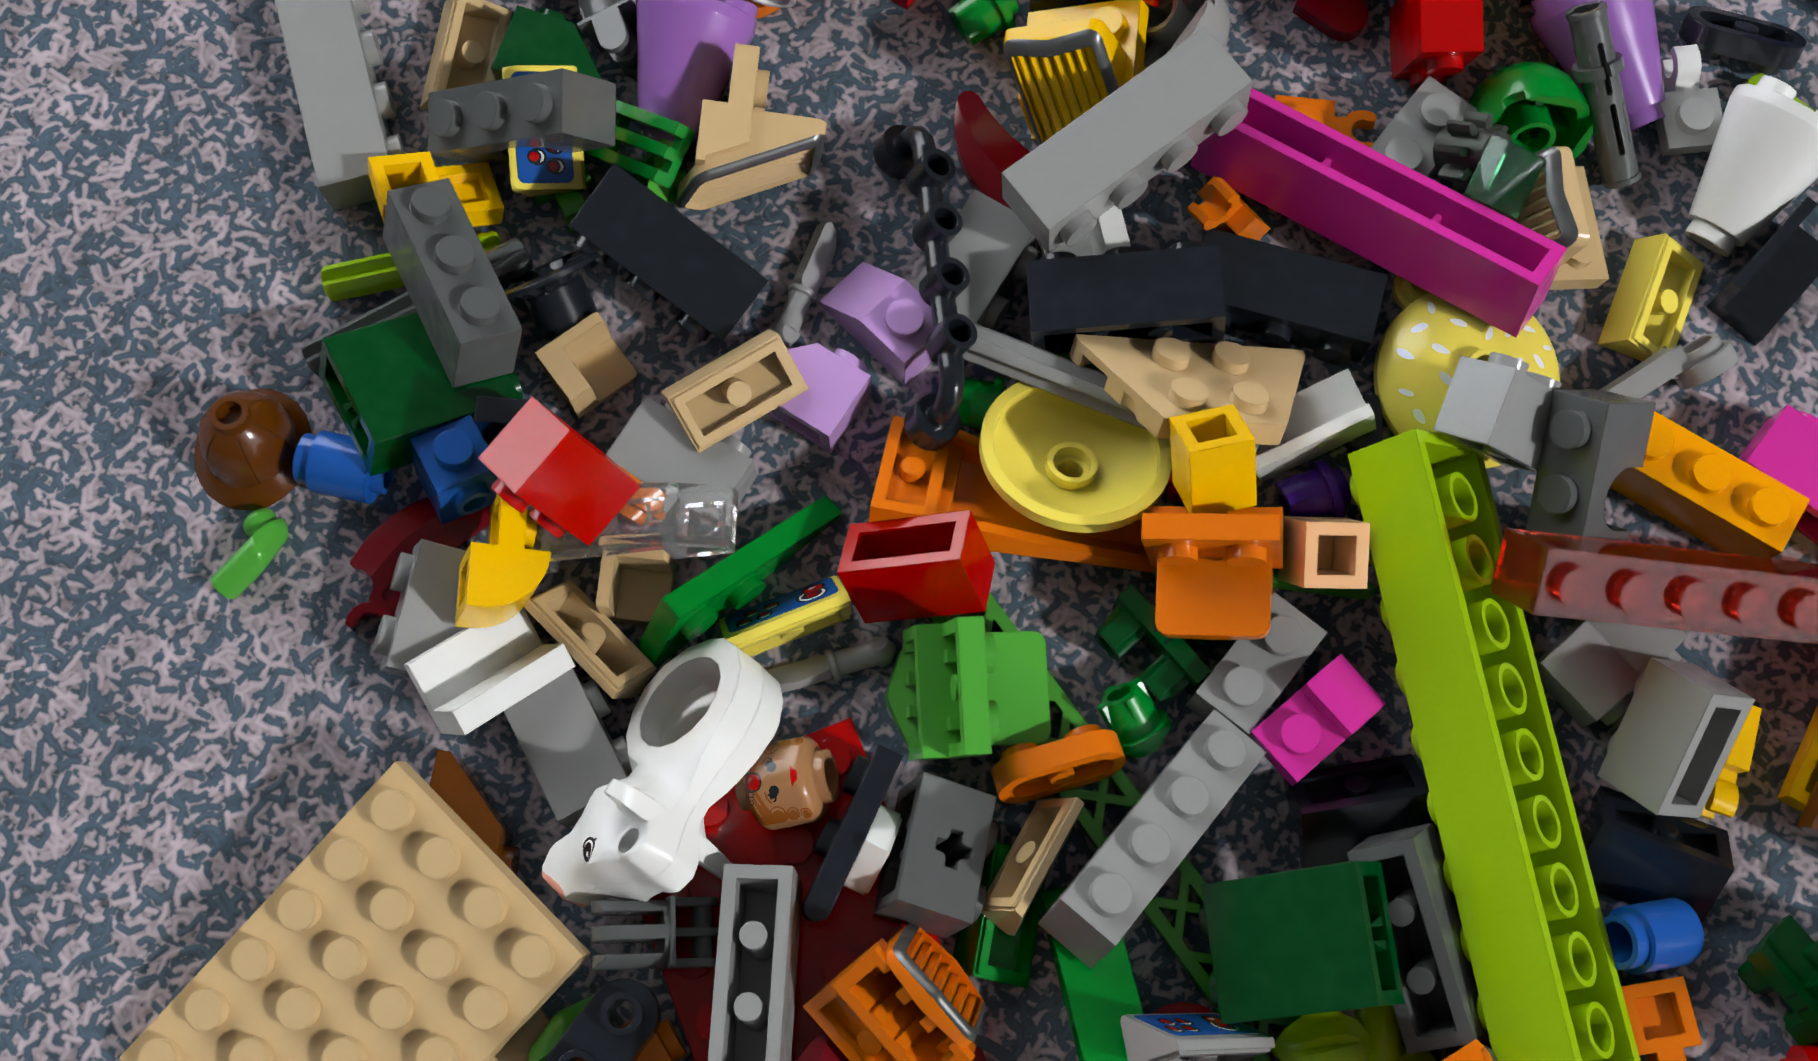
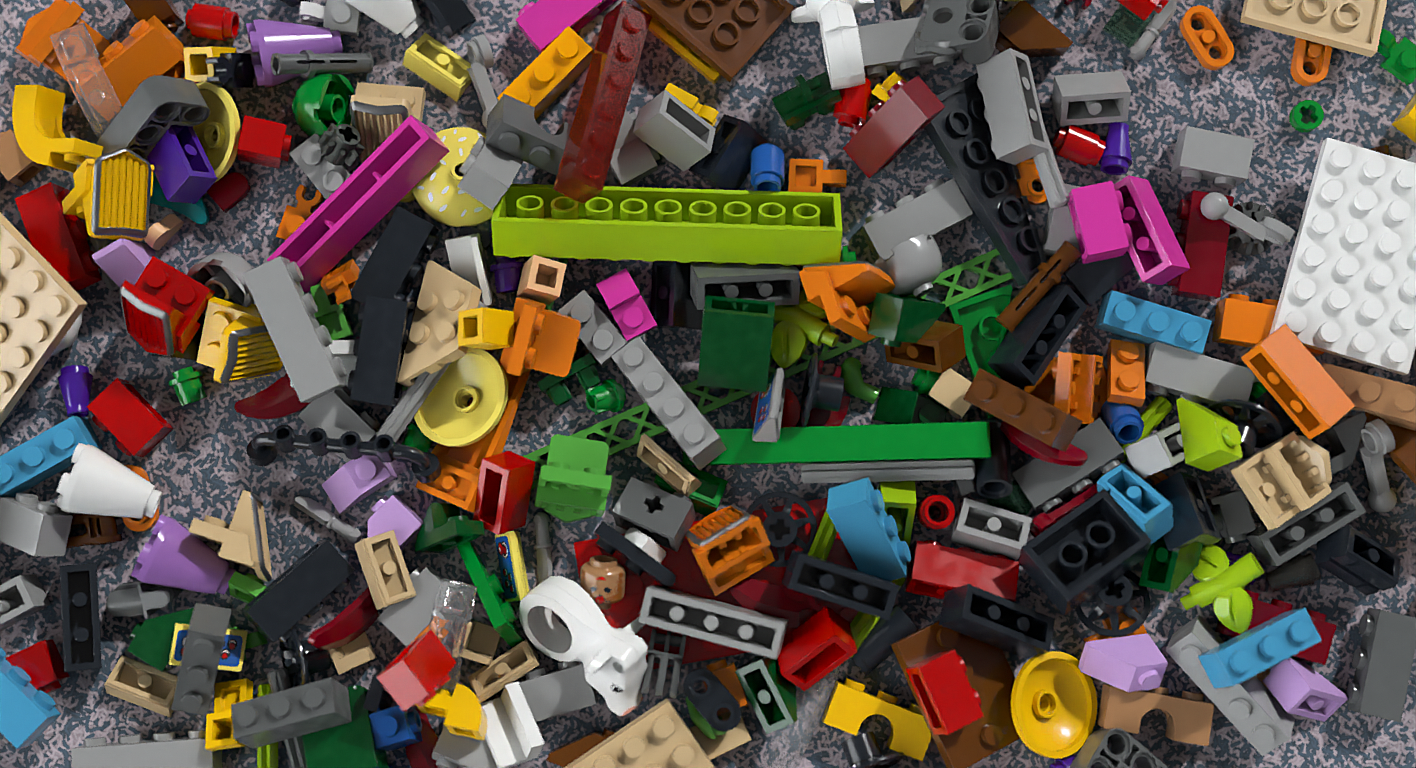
camera: 75 degrees left, 10 degrees up
green tile [586,99,695,189] -> none
orange plate [991,724,1126,804] -> none
clear green tile [1464,135,1546,219] -> none
none -> dark red piece [308,587,379,650]
none -> bright green plate [310,284,353,340]
none -> dark green slope [414,502,485,553]

